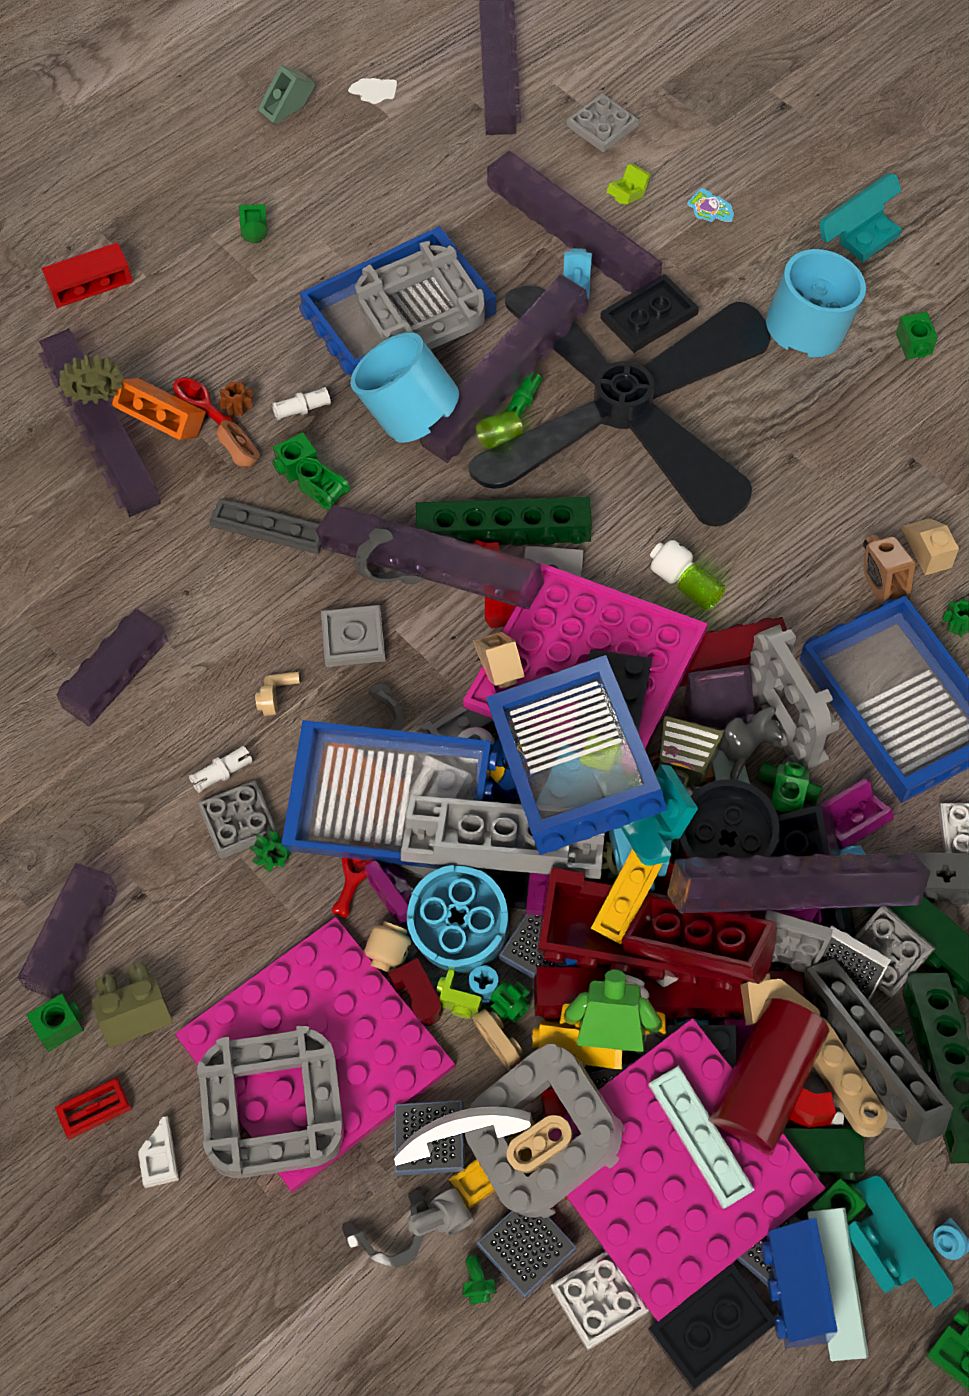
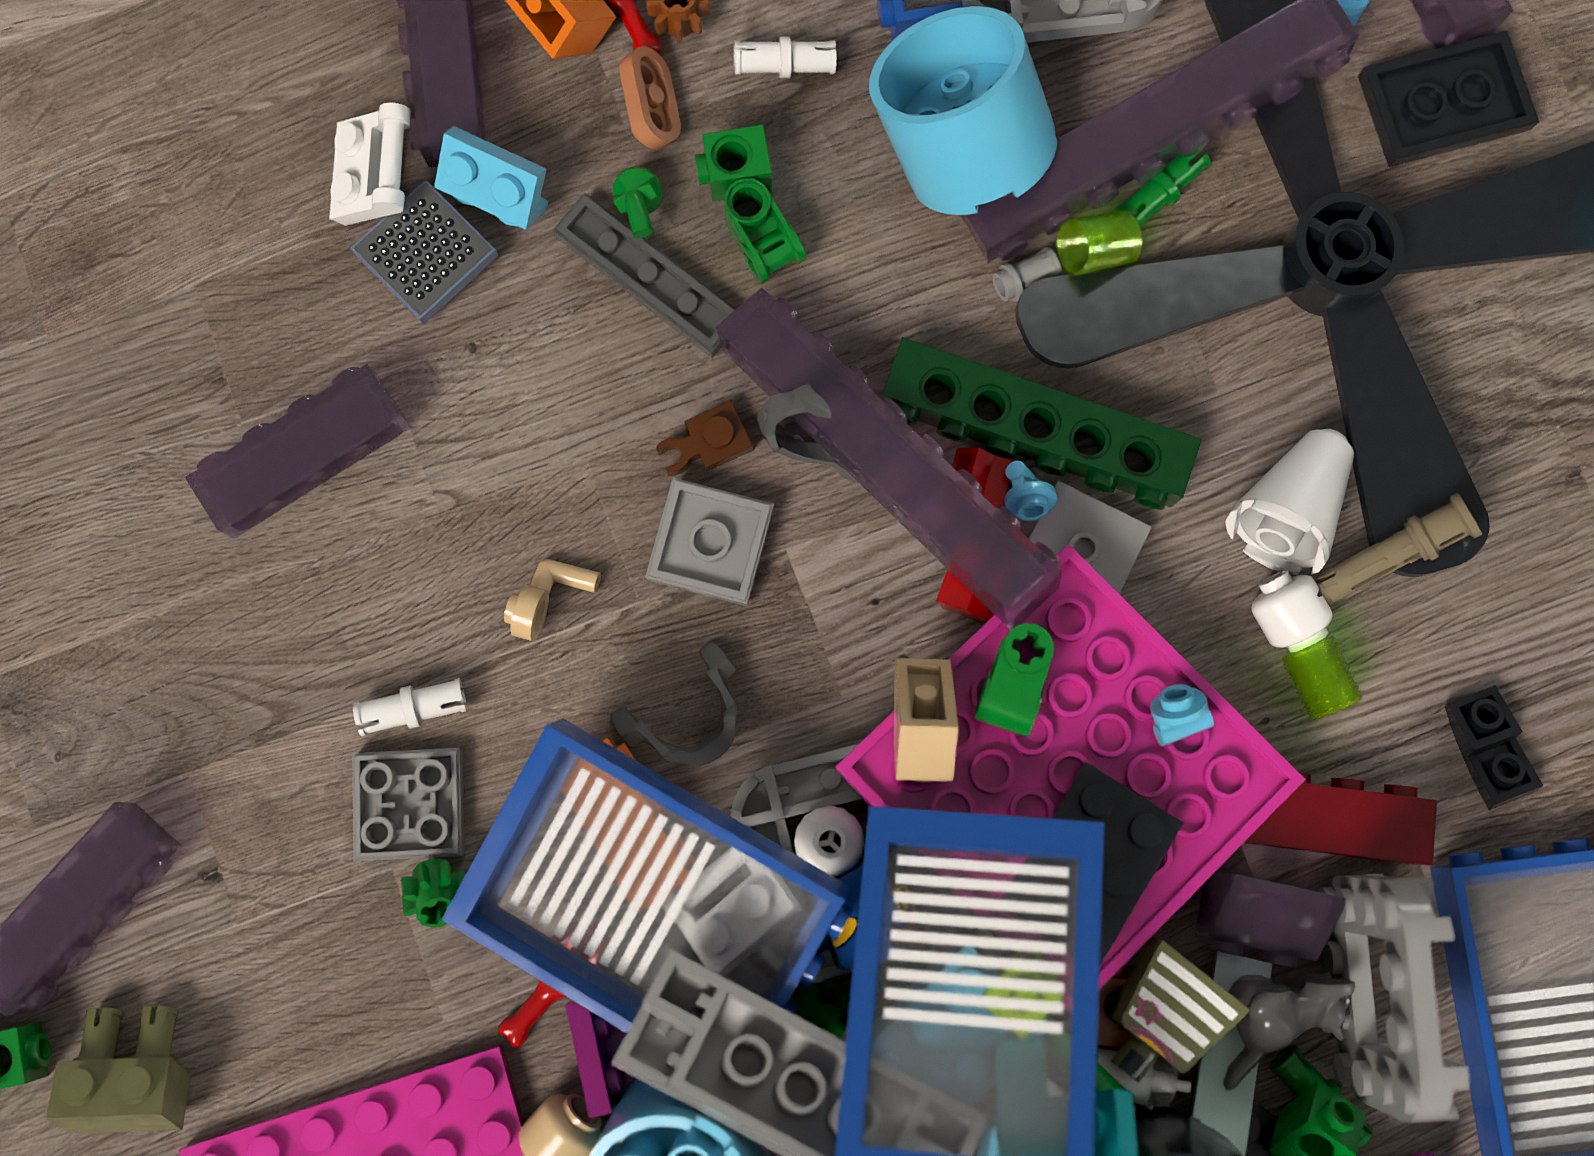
camera: 15 degrees right, 20 degrees up
none -> white plate [329,103,411,225]
none -> tile [350,180,499,325]
none -> medium azure bracket [434,126,548,230]
none -> green plate [613,167,663,239]
none -> reddish brown plate [656,401,753,476]
none -> green piece [974,623,1054,737]
none -> light grey pin [992,247,1062,302]
none -> medium azure plate [1004,461,1058,521]
none -> medium azure plate [1150,684,1214,746]
none -> white cone [1225,429,1354,575]
none -> dark tan pin [1312,492,1483,606]
none -> black slope [1445,685,1544,810]

